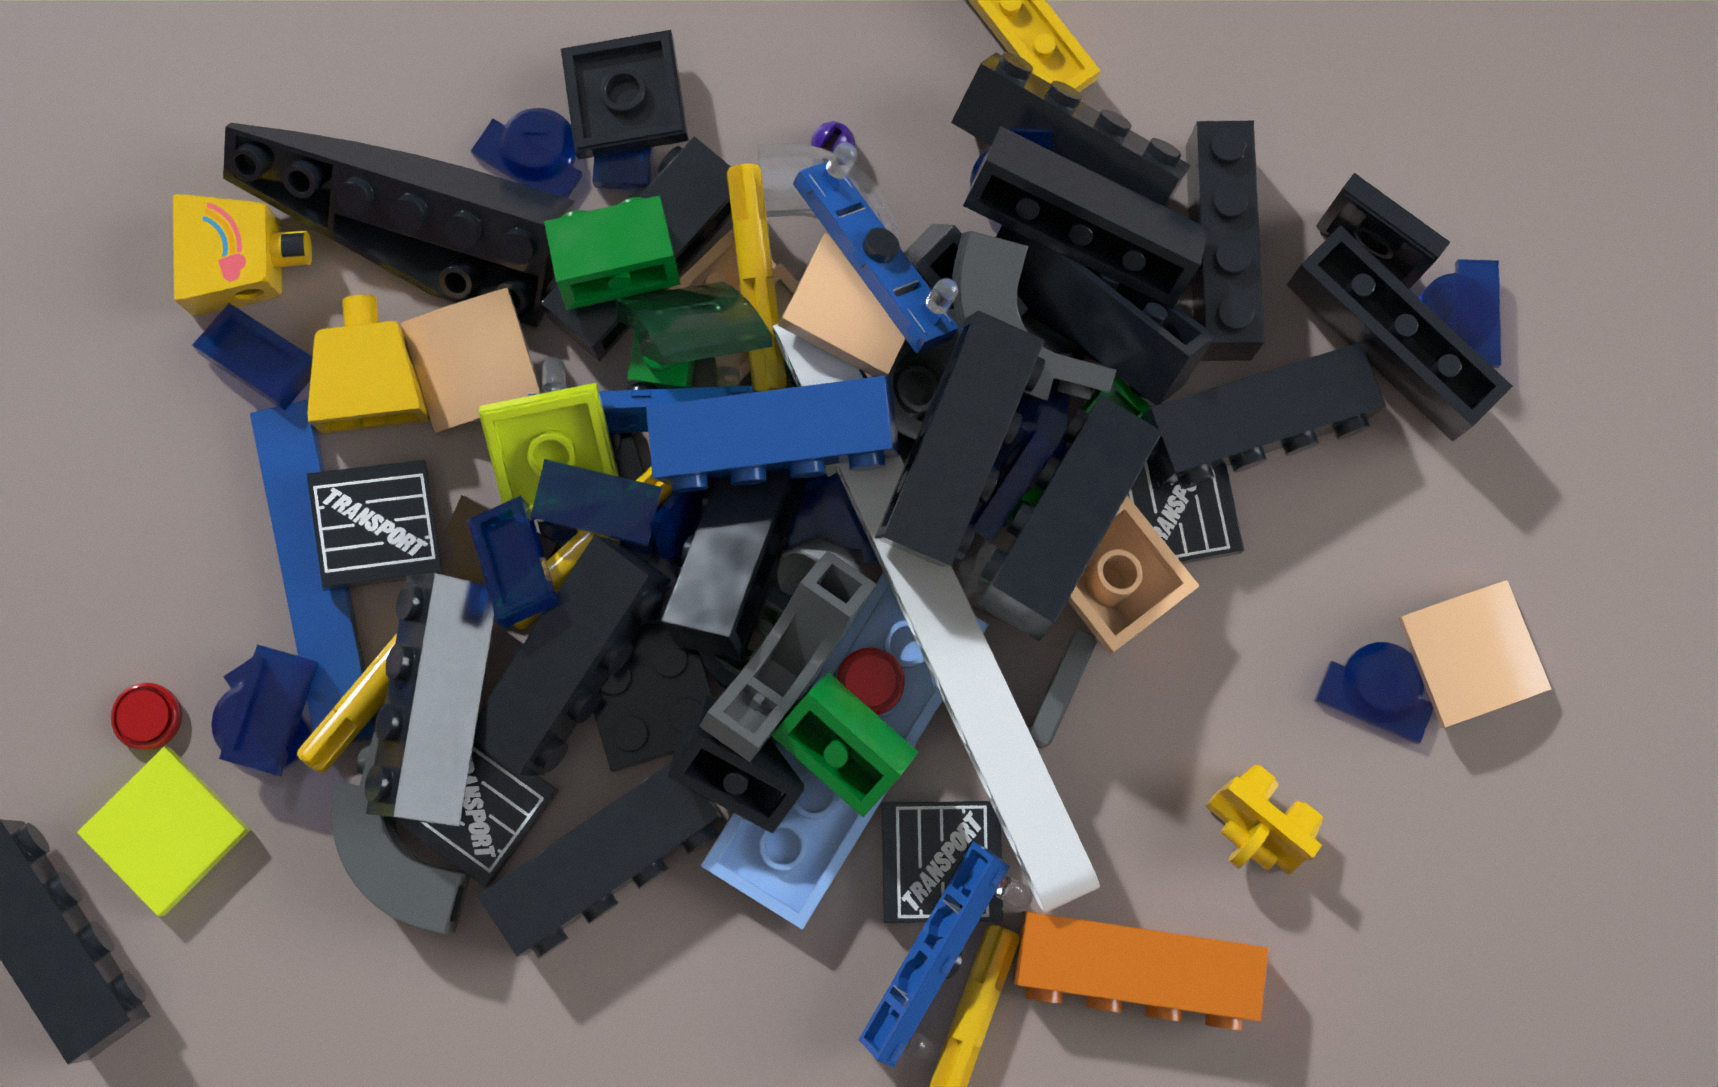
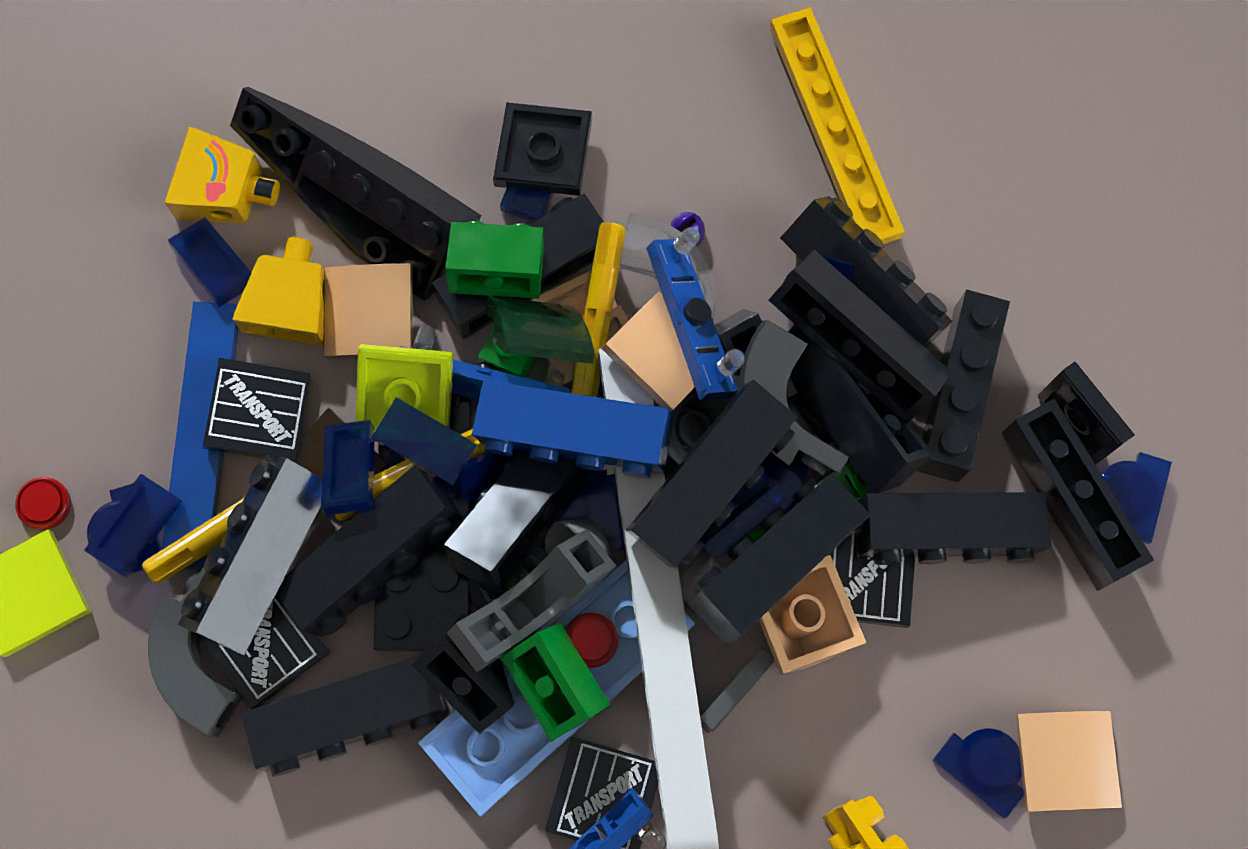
camera: 15 degrees right, 5 degrees down
clear blue piece [471,108,583,198] -> none

